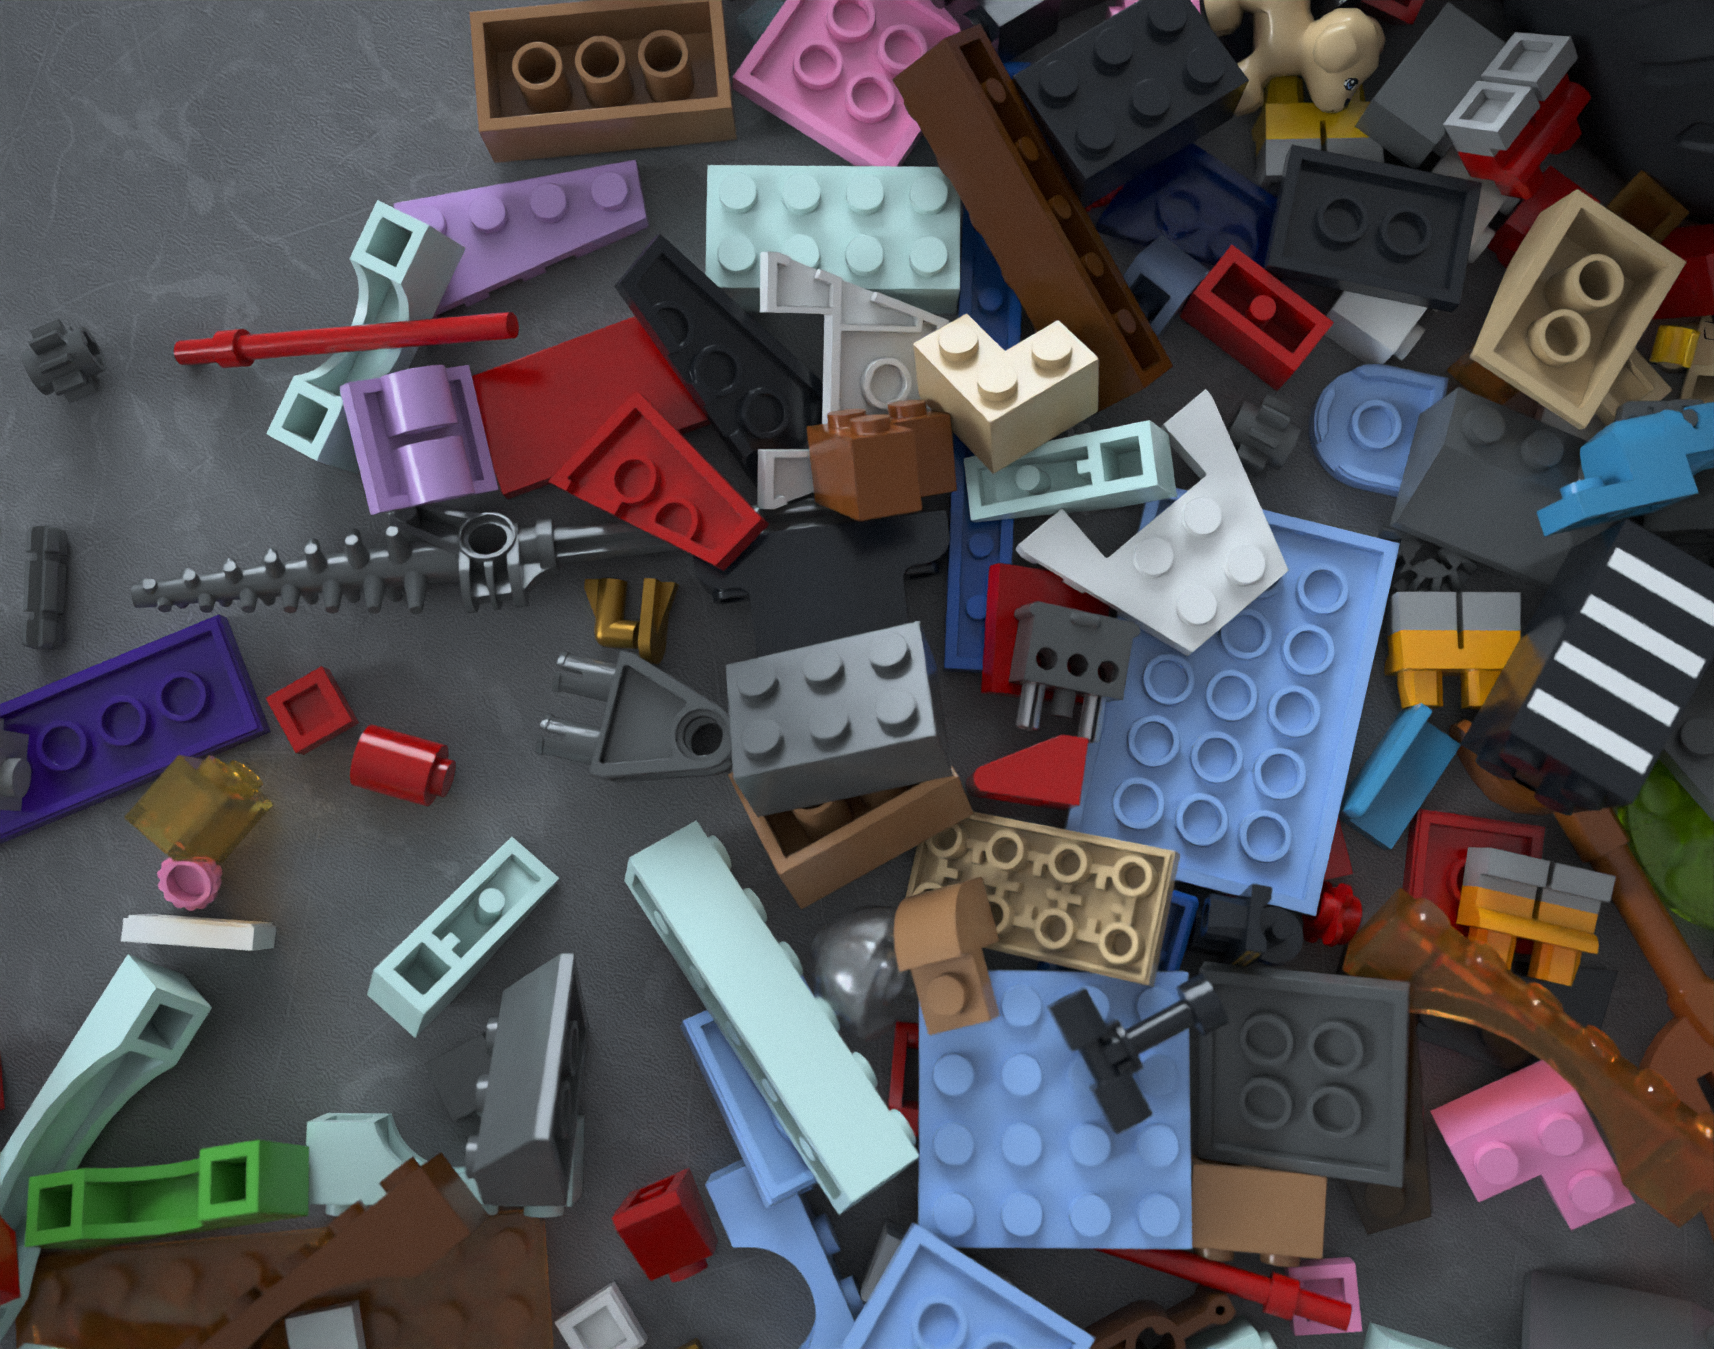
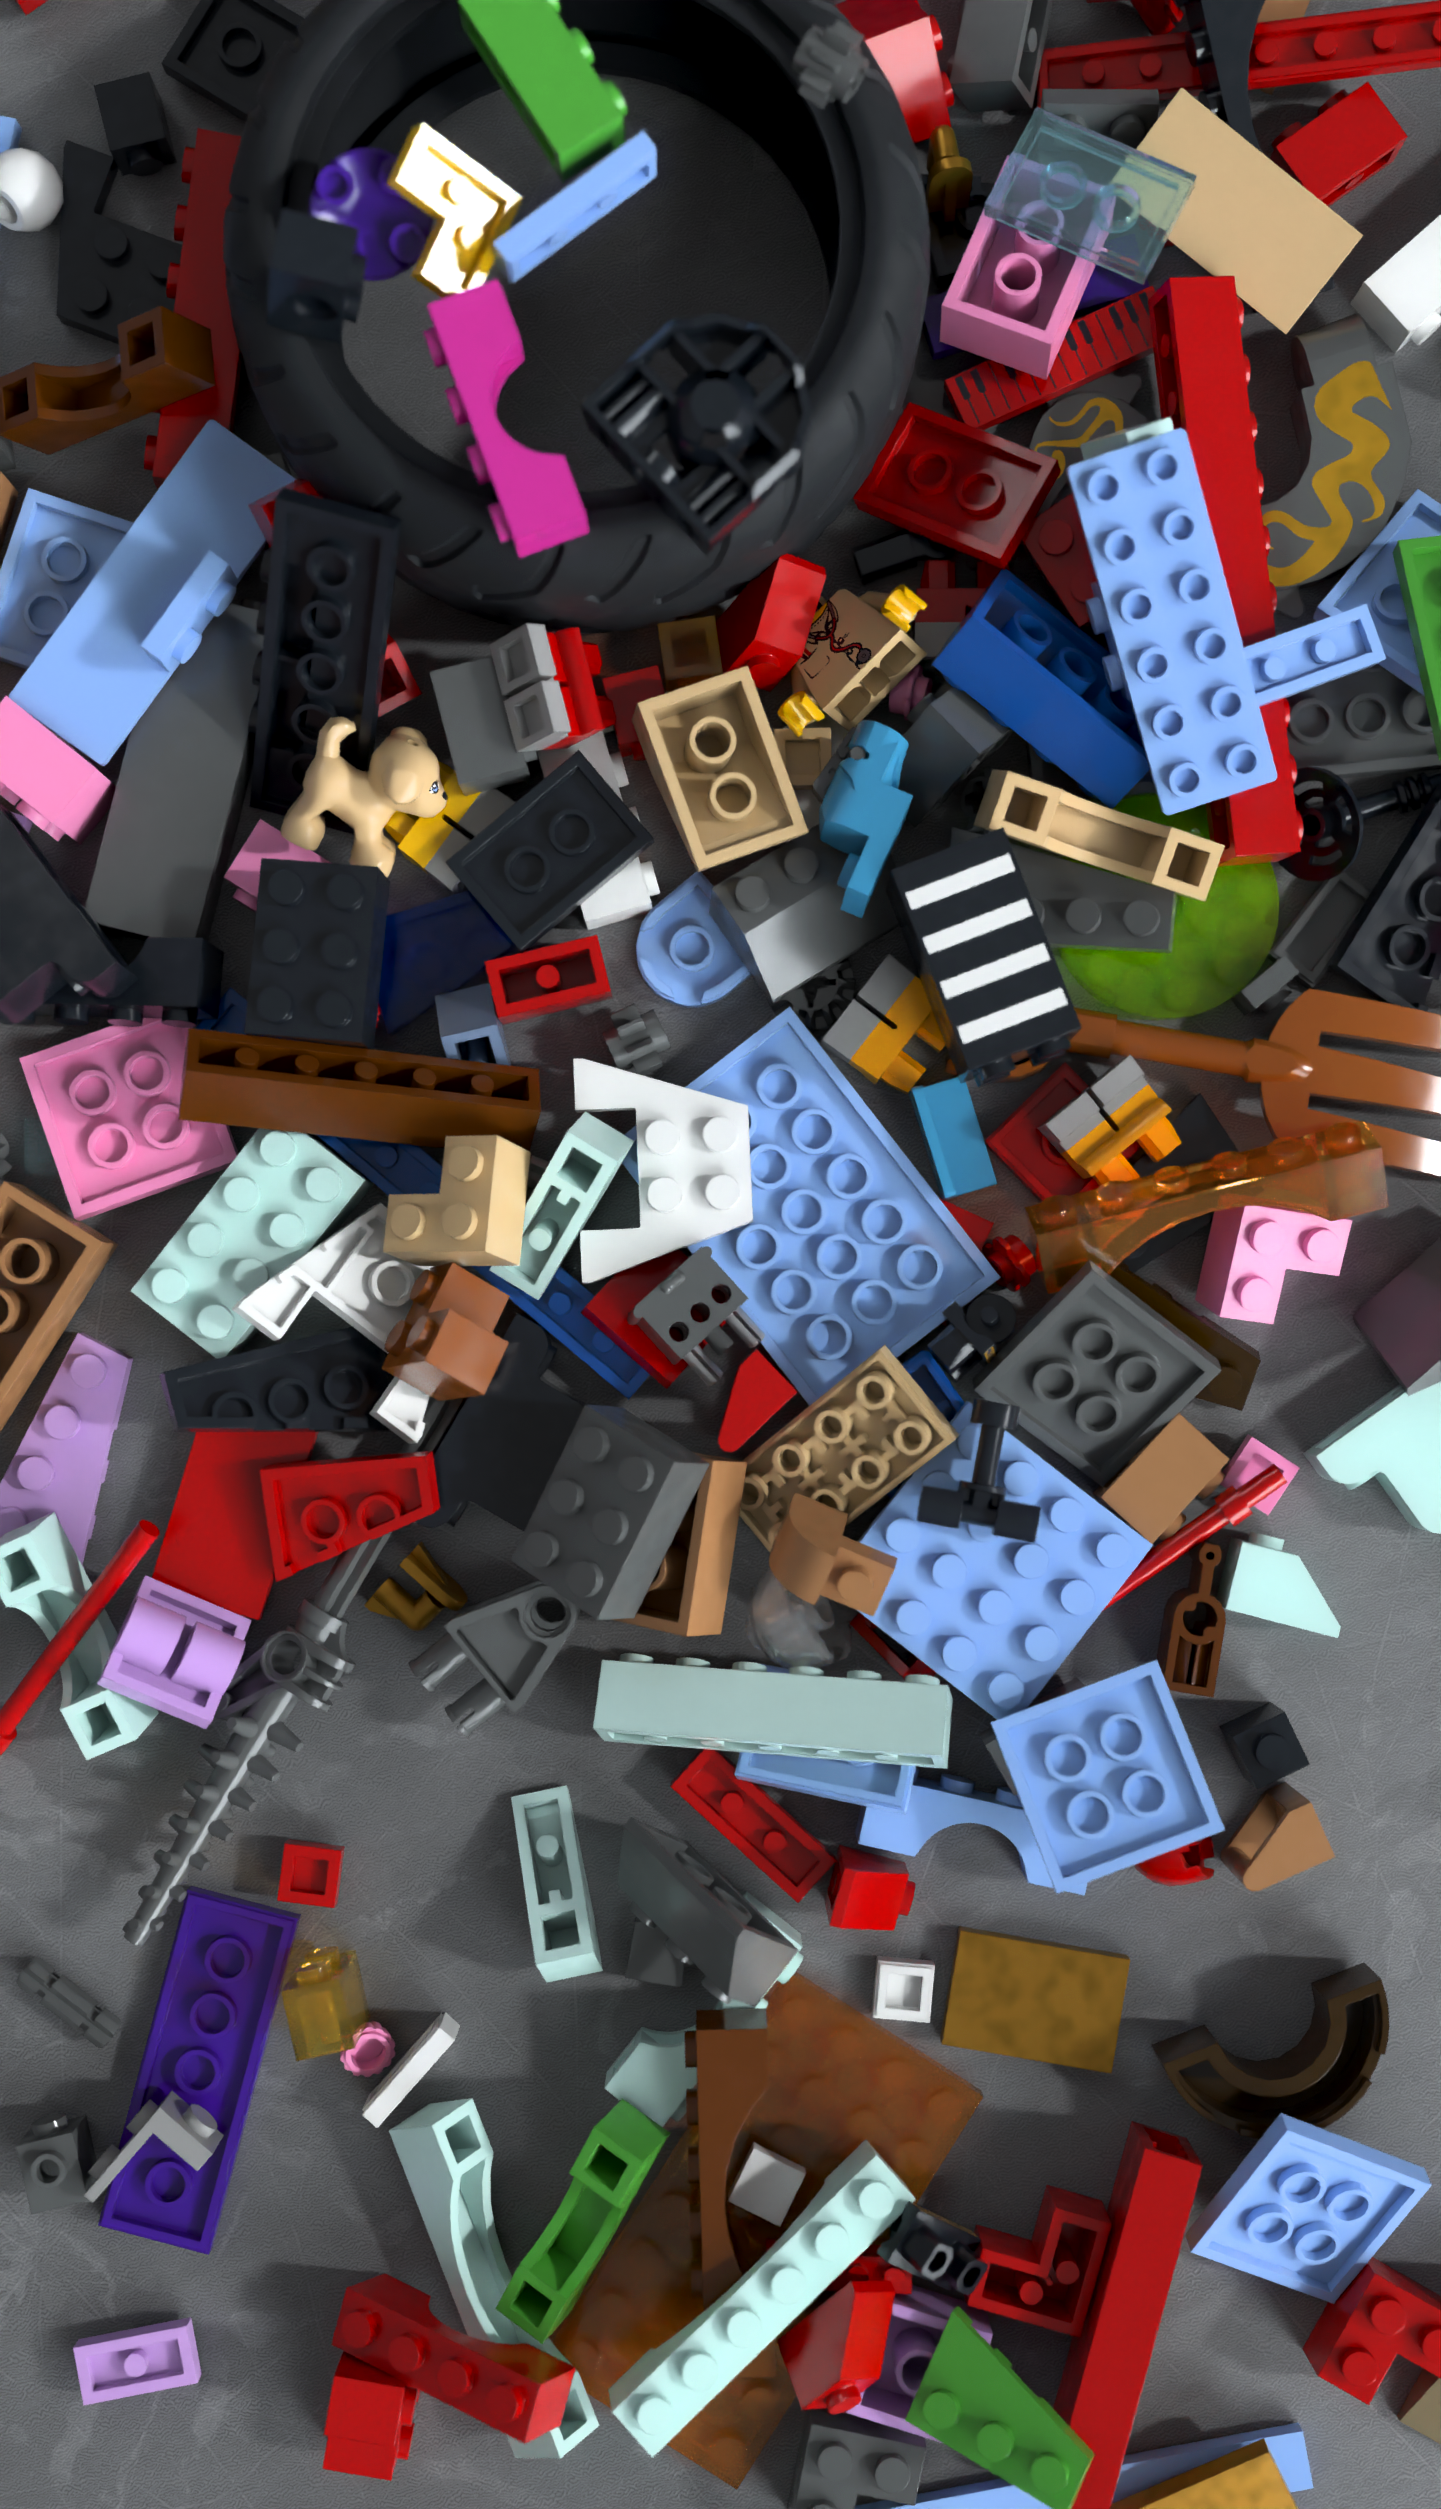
camera: 55 degrees left, 5 degrees up
red brick [350,724,456,807] -> none
none -> red plate [670,1749,837,1903]

